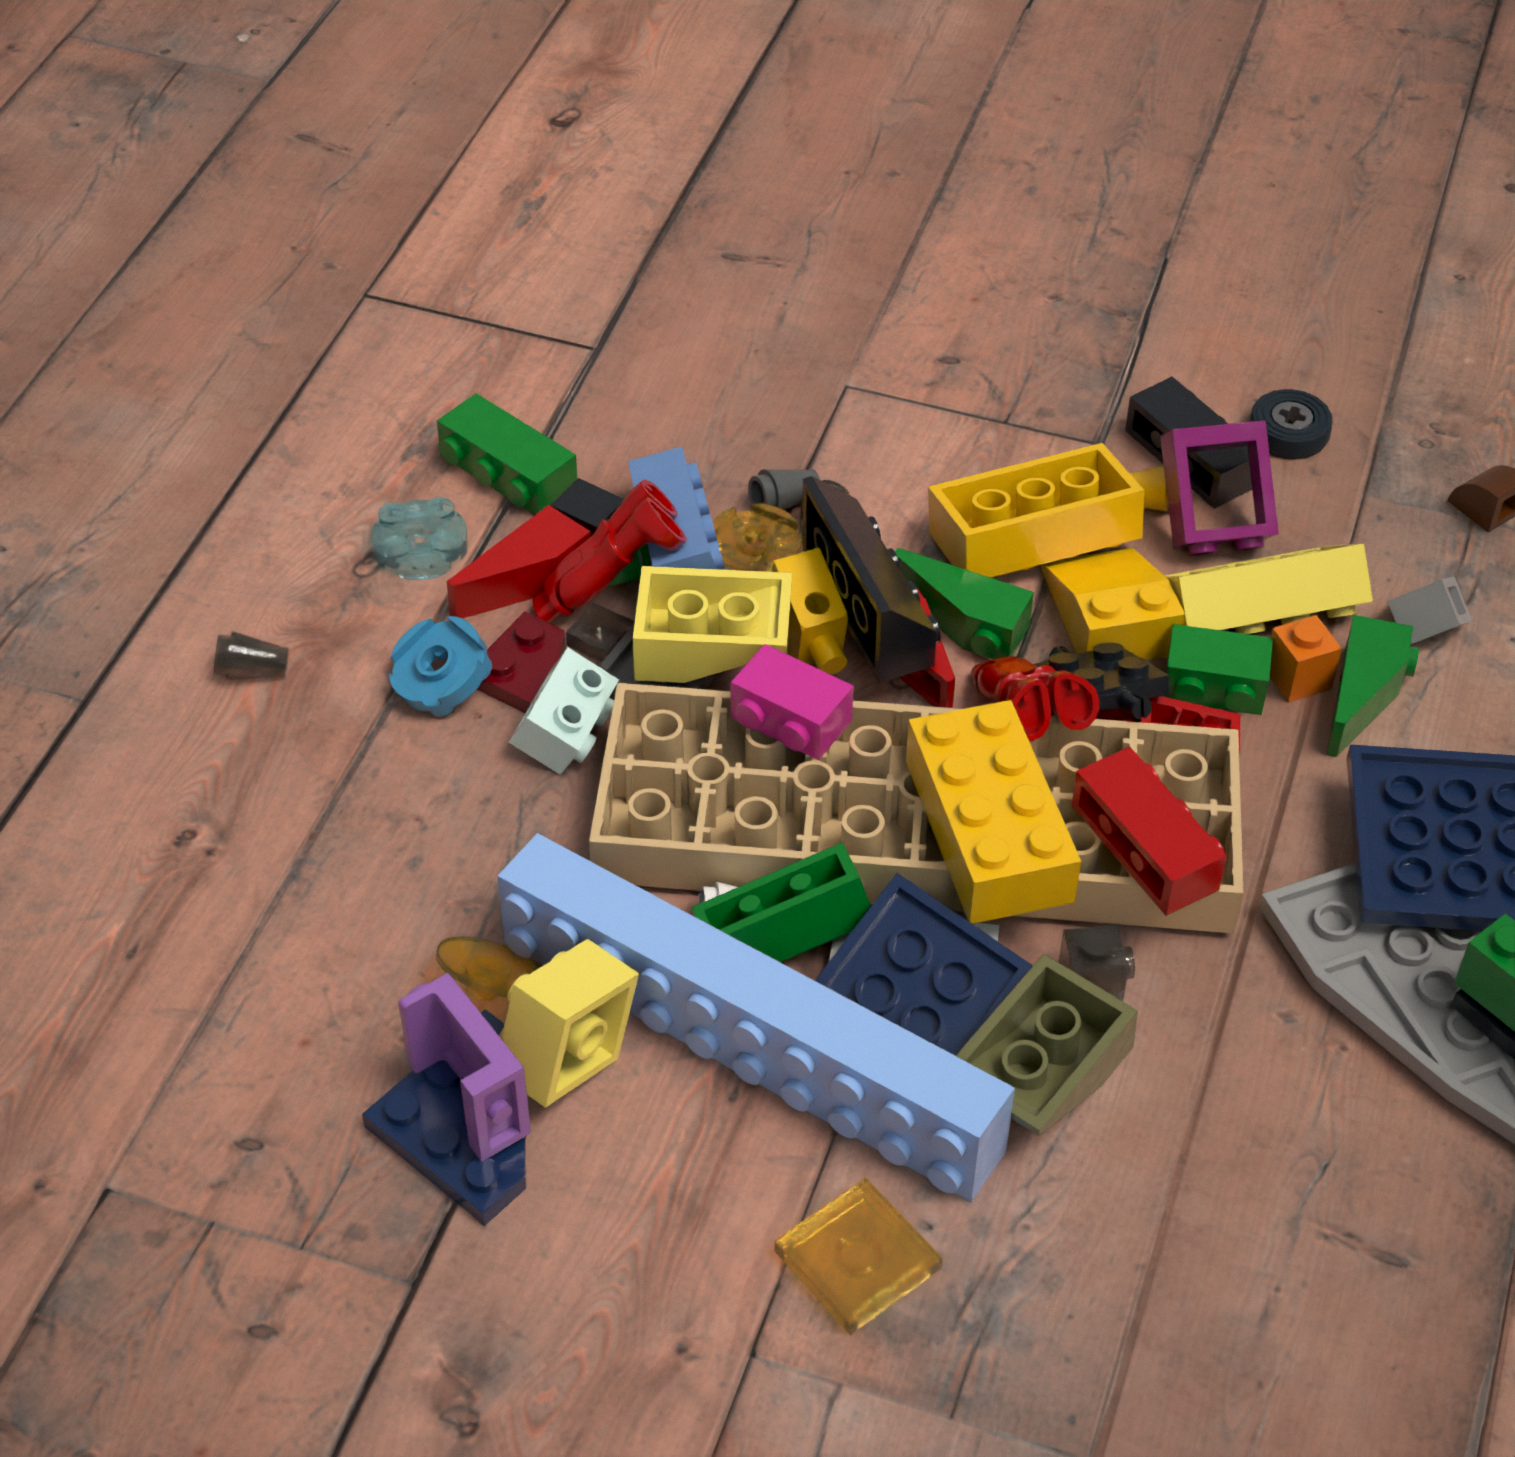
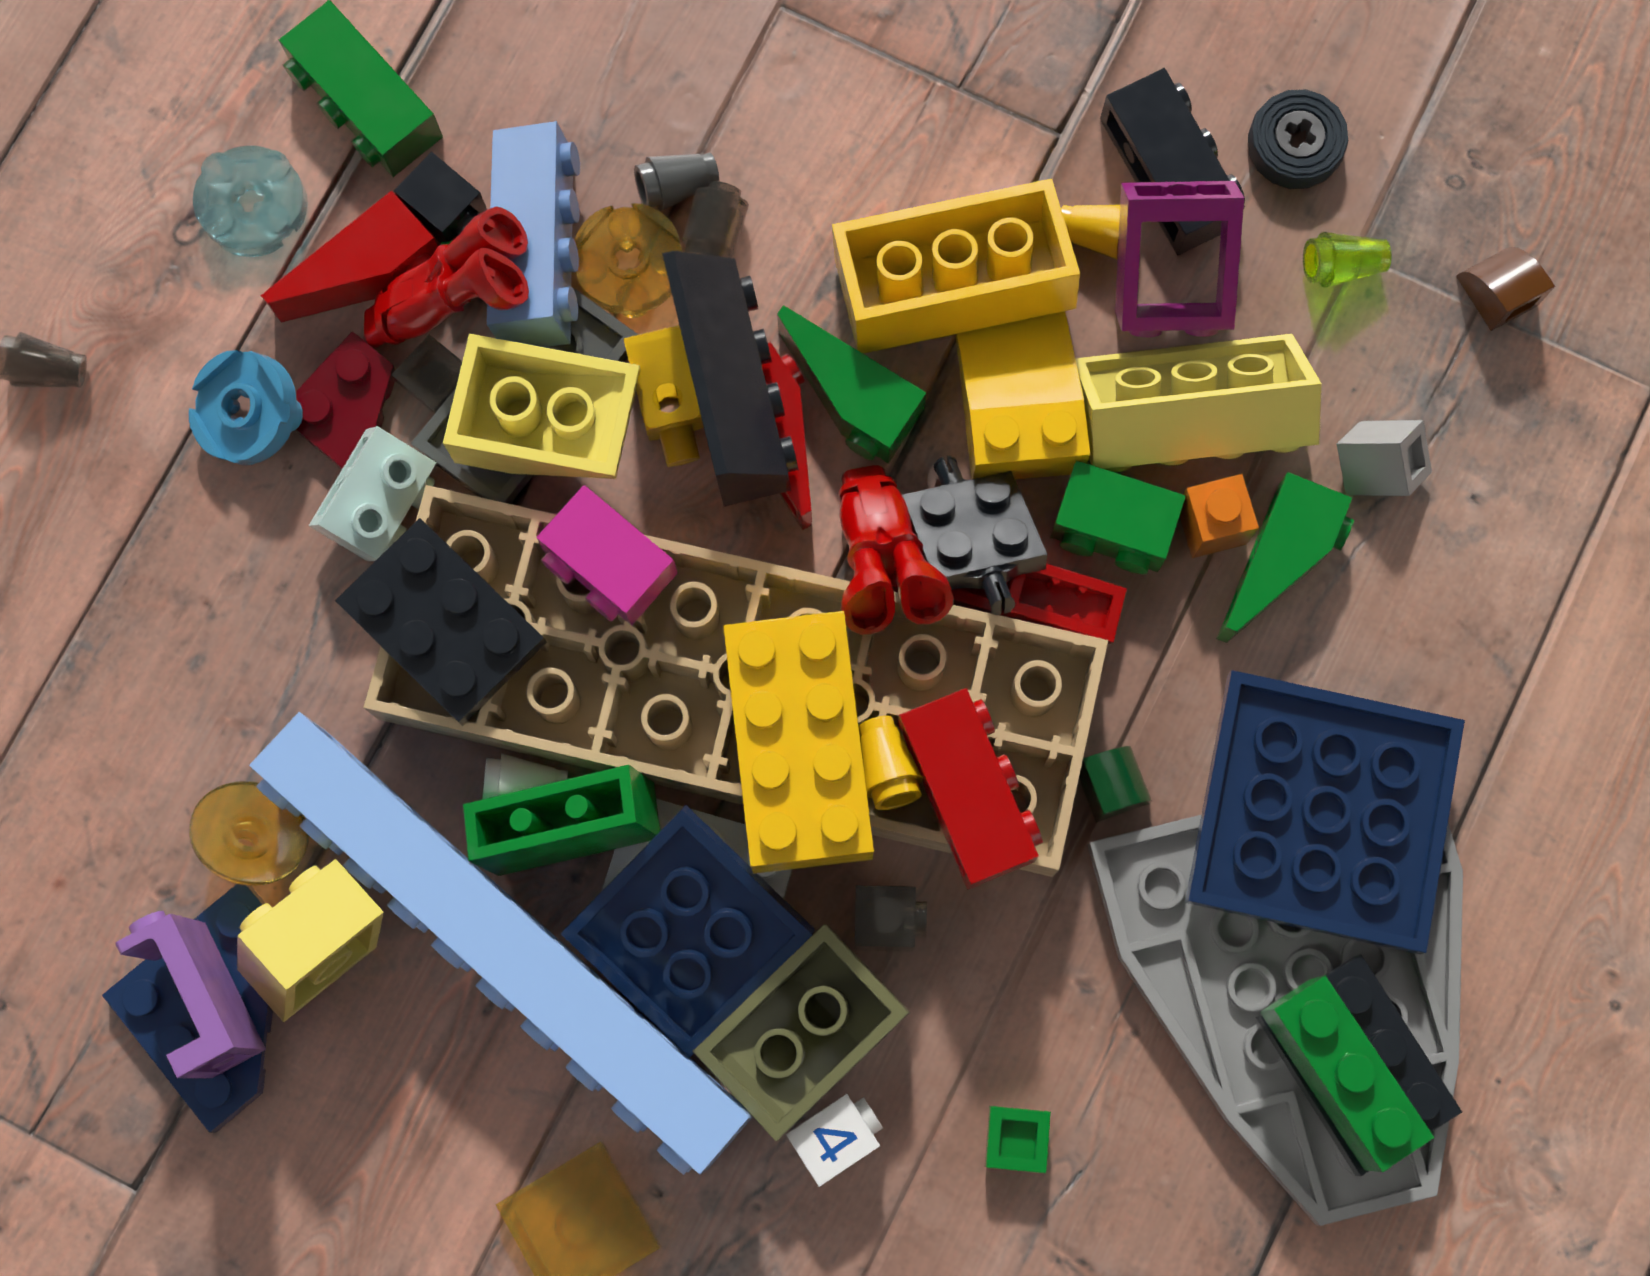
camera: 10 degrees right, 30 degrees up
none -> black plate [335,518,547,726]
none -> white brick [786,1094,883,1187]
none -> yellow cone [859,716,923,810]
none -> green plate [984,1106,1051,1173]
none -> dark green brick [1079,746,1152,823]
none -> clear neon green cone [1303,232,1392,288]

